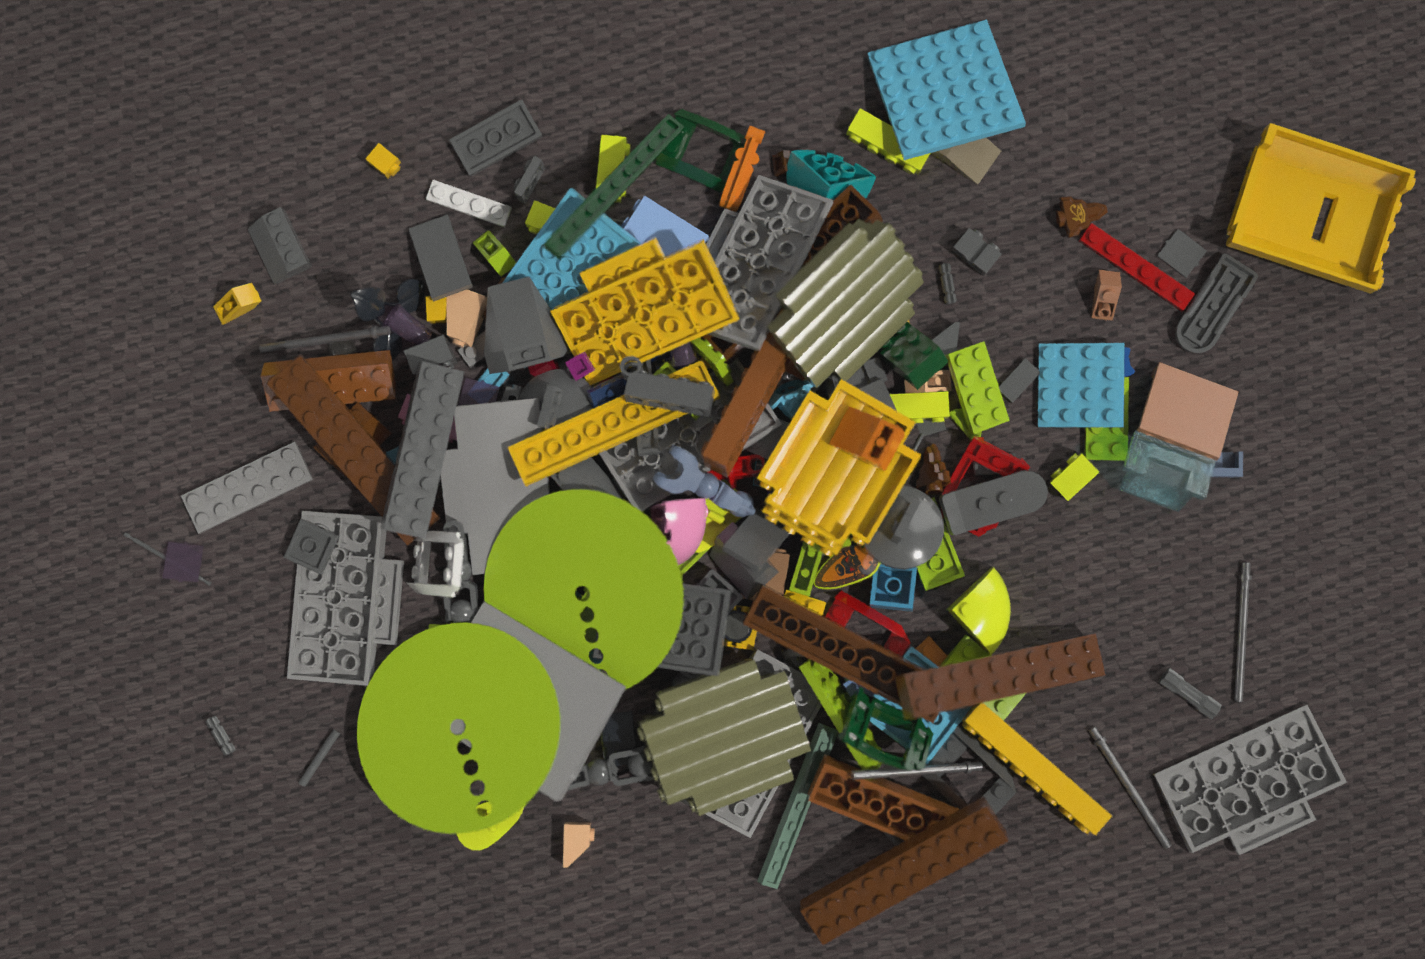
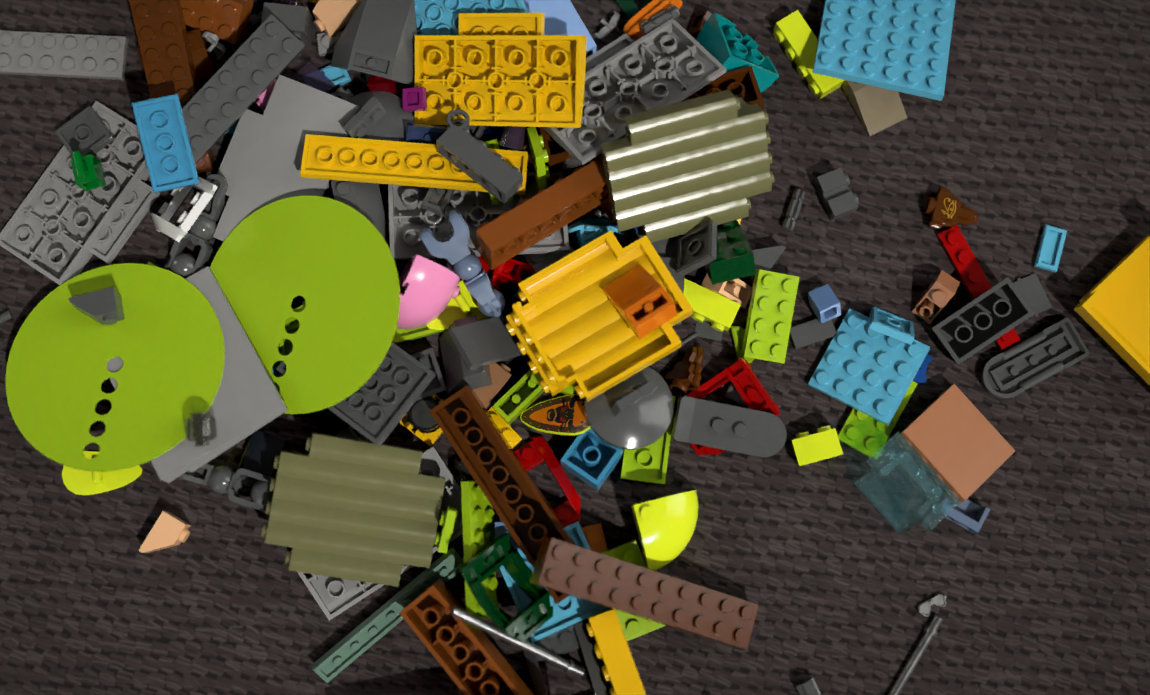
camera: 25 degrees right, 5 degrees down
none -> dark grey slope [69,287,125,325]
none -> green brick [71,151,106,192]
none -> dark azure plate [132,94,200,193]
none -> clear smoke head [185,412,217,446]
none -> light grey piece [202,31,226,60]
none -> lime plate [434,505,457,554]
none -> light grey piece [594,11,620,39]
none -> dark grey axle [640,5,680,35]
none -> dark grey tile [677,220,717,277]
none -> medium blue brick [808,284,841,324]
none -> medium azure tile [869,307,915,345]
none -> light grey piece [917,594,947,617]
none -> dark grey brick [932,277,1035,365]
none -> medium azure tile [1034,225,1067,273]

